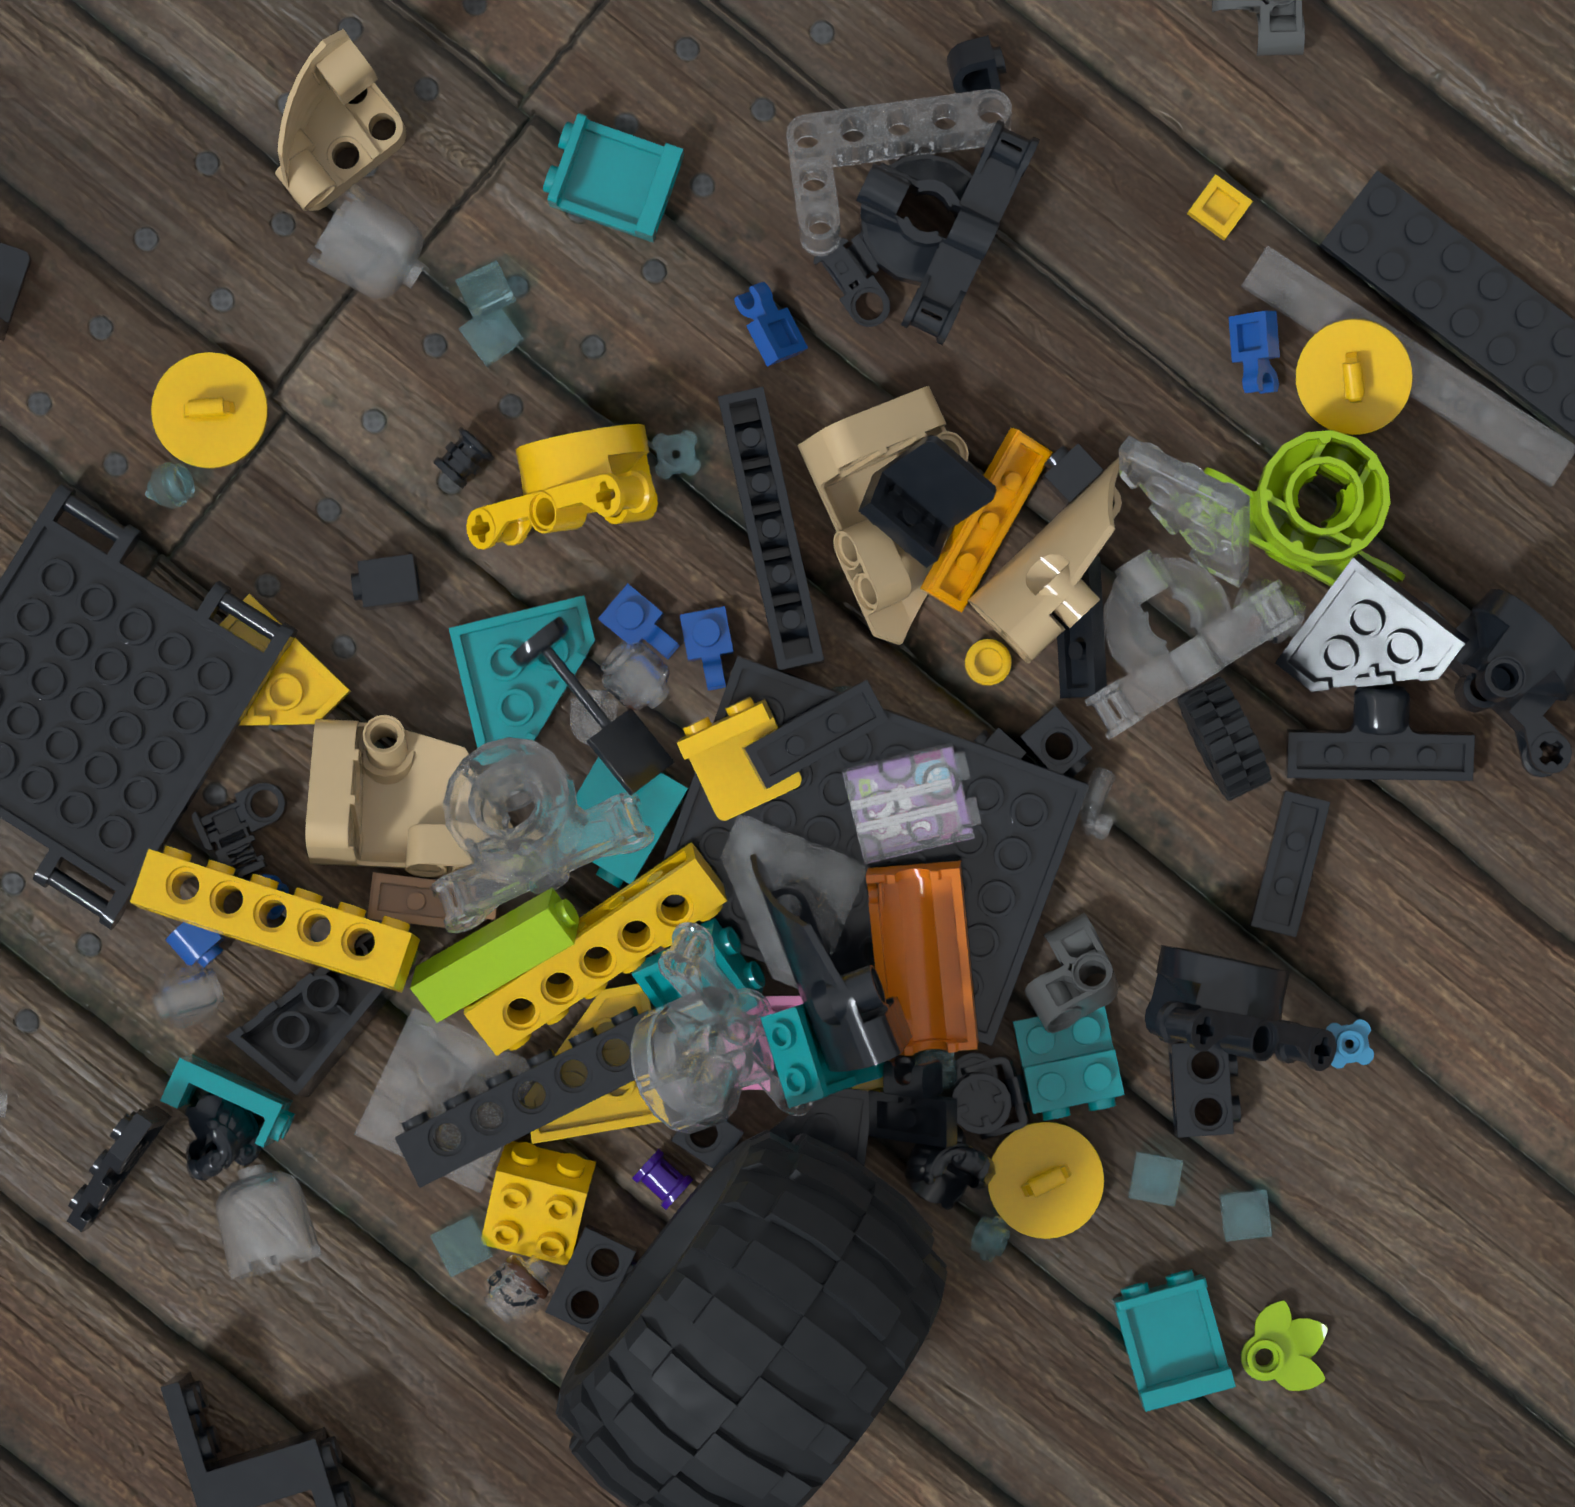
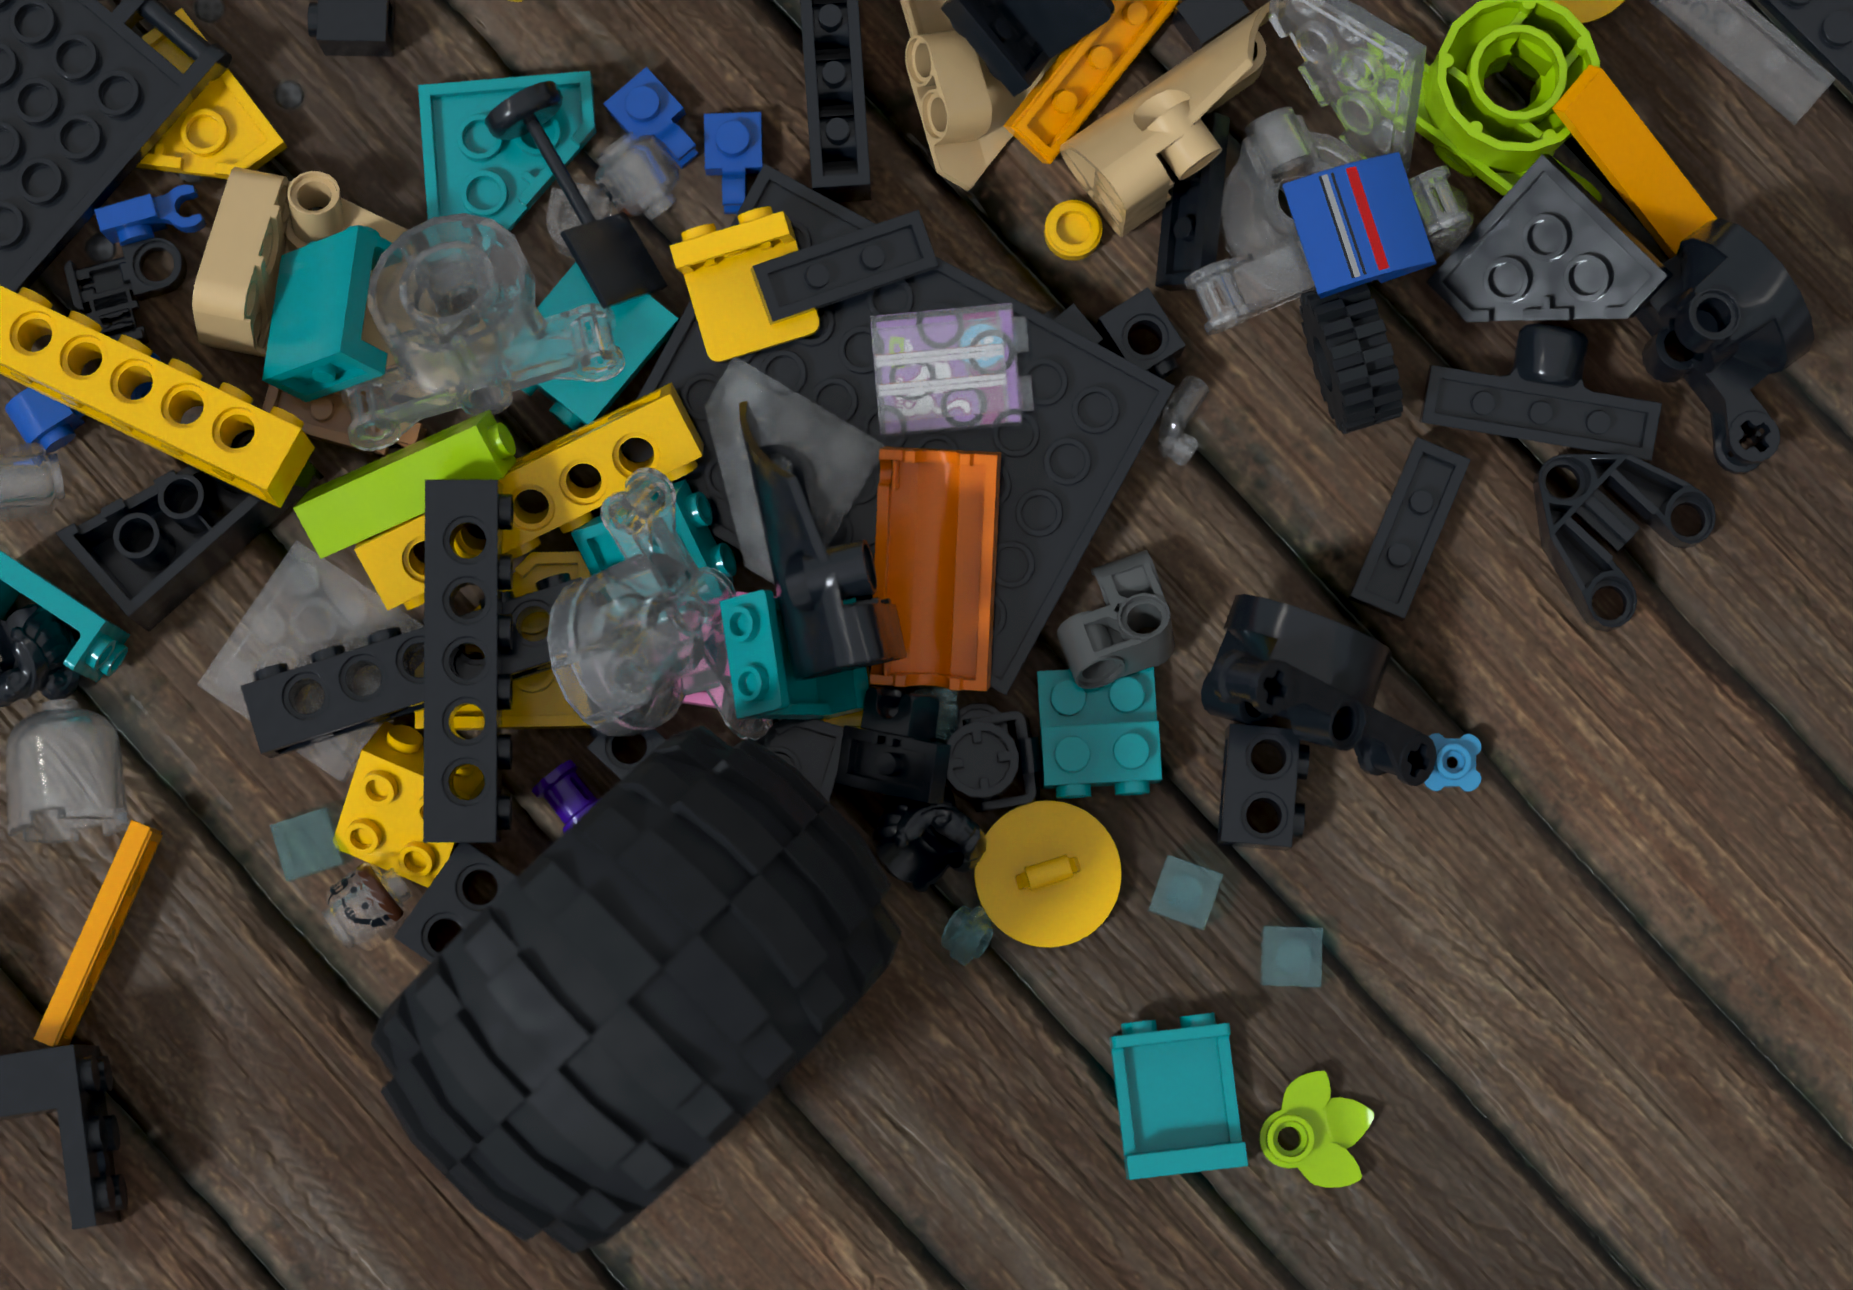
camera: 10 degrees right, 5 degrees down
none -> light orange tile [34,820,163,1047]
none -> blue plate [94,185,207,246]
none -> teal panel [262,225,400,402]
none -> black brick [423,480,514,843]
none -> blue slope [1282,152,1437,299]
none -> black connector [1533,454,1716,632]
none -> light orange tile [1552,65,1717,259]

